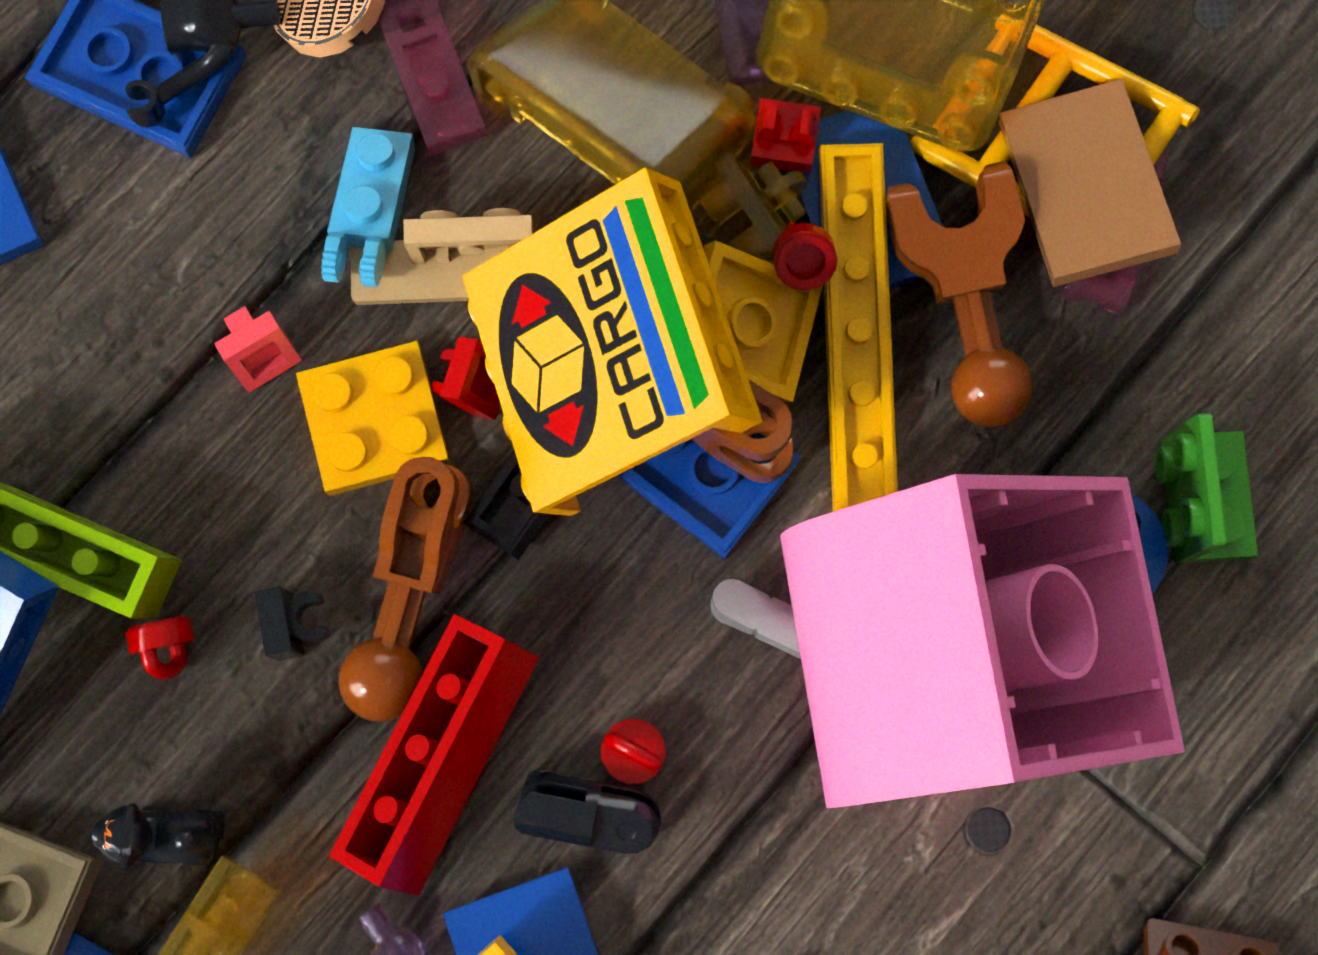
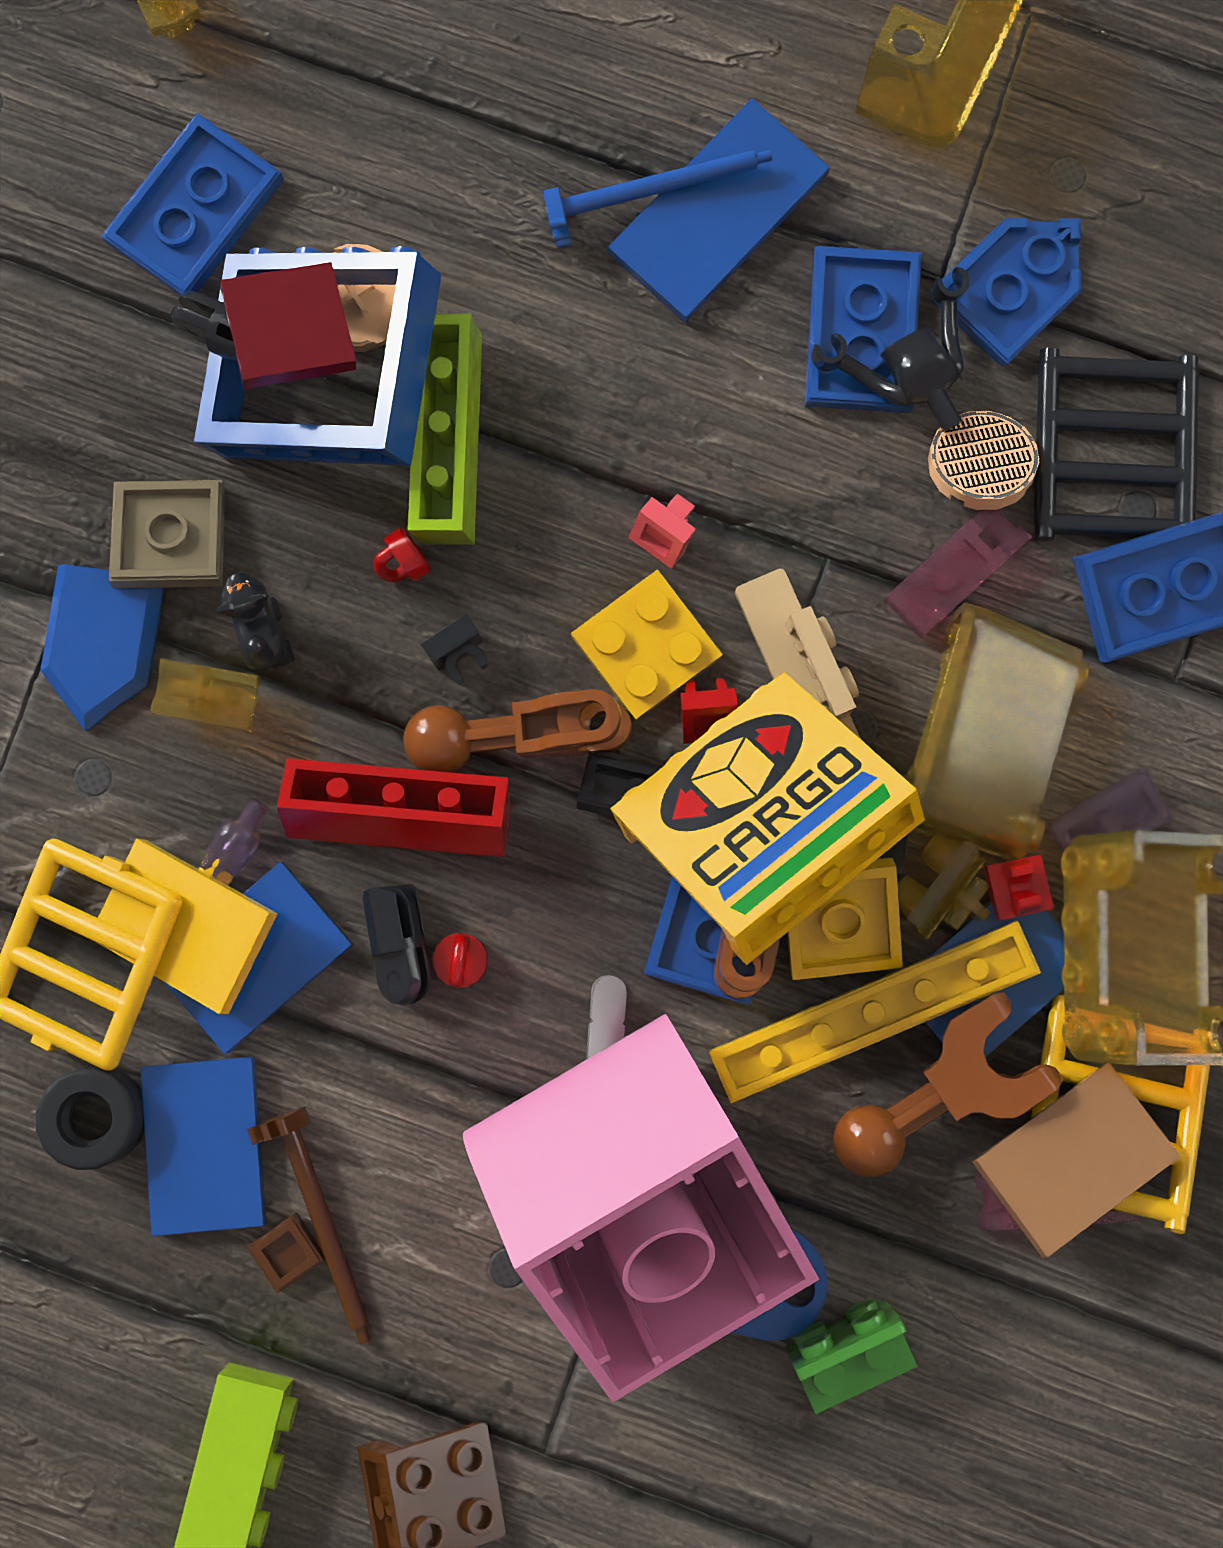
camera: 70 degrees right, 5 degrees up
medium azure hinge [321,127,415,287] -> none
red tile [772,222,838,291] -> none

